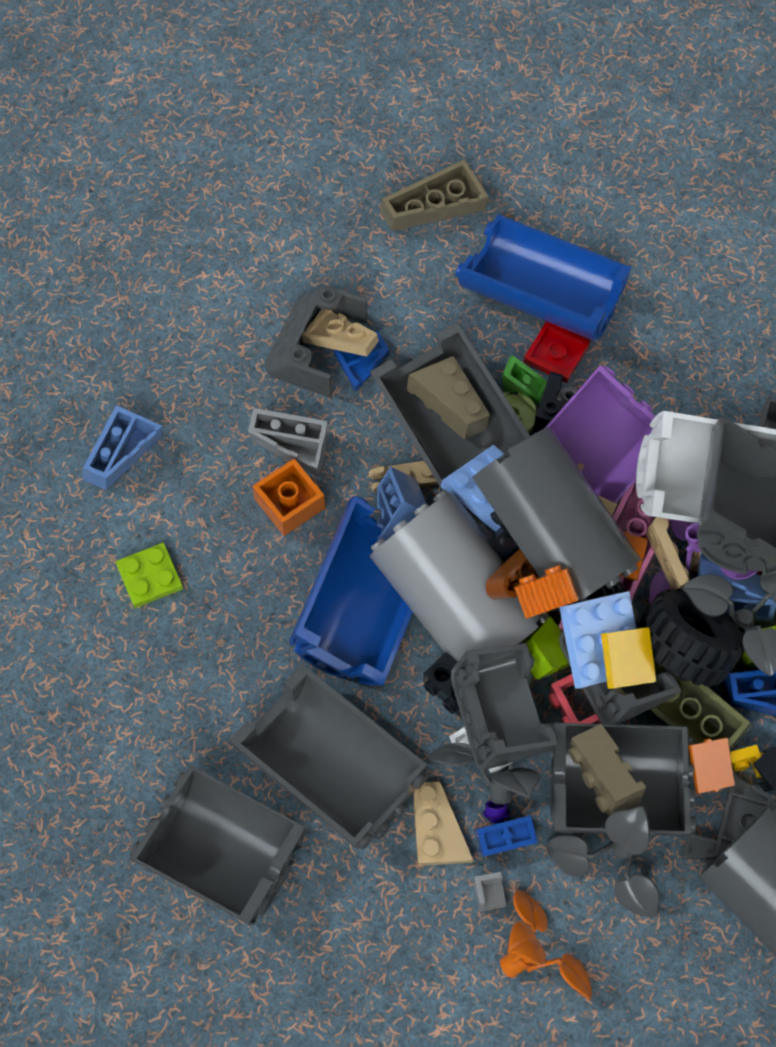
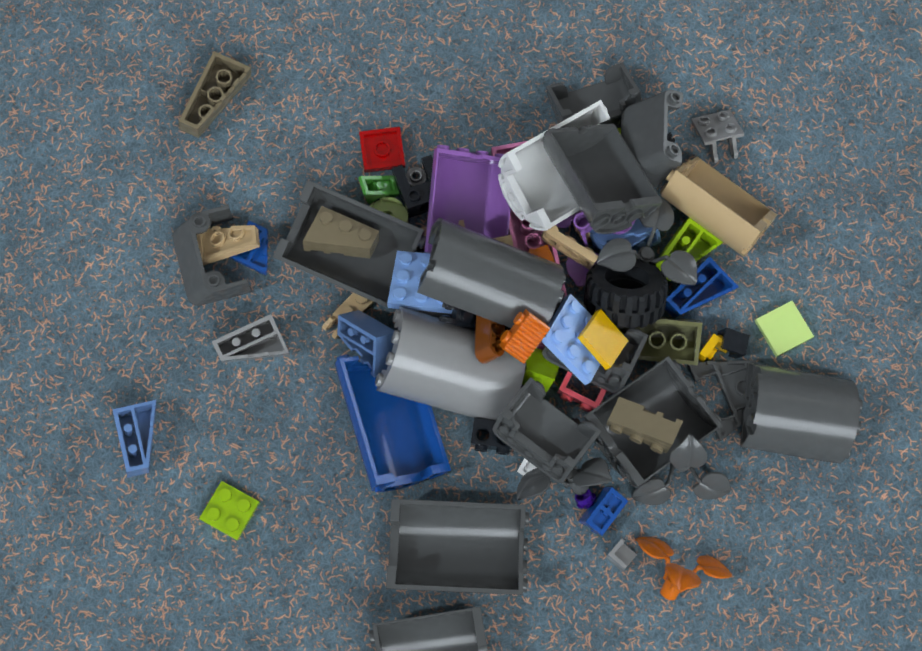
camera: 40 degrees left, 10 degrees up
orange brick [252,459,325,536] -> none
tan wing [413,782,473,866] -> none
blue cylinder [455,214,632,342] -> none
orange piece [688,738,735,794] -> none

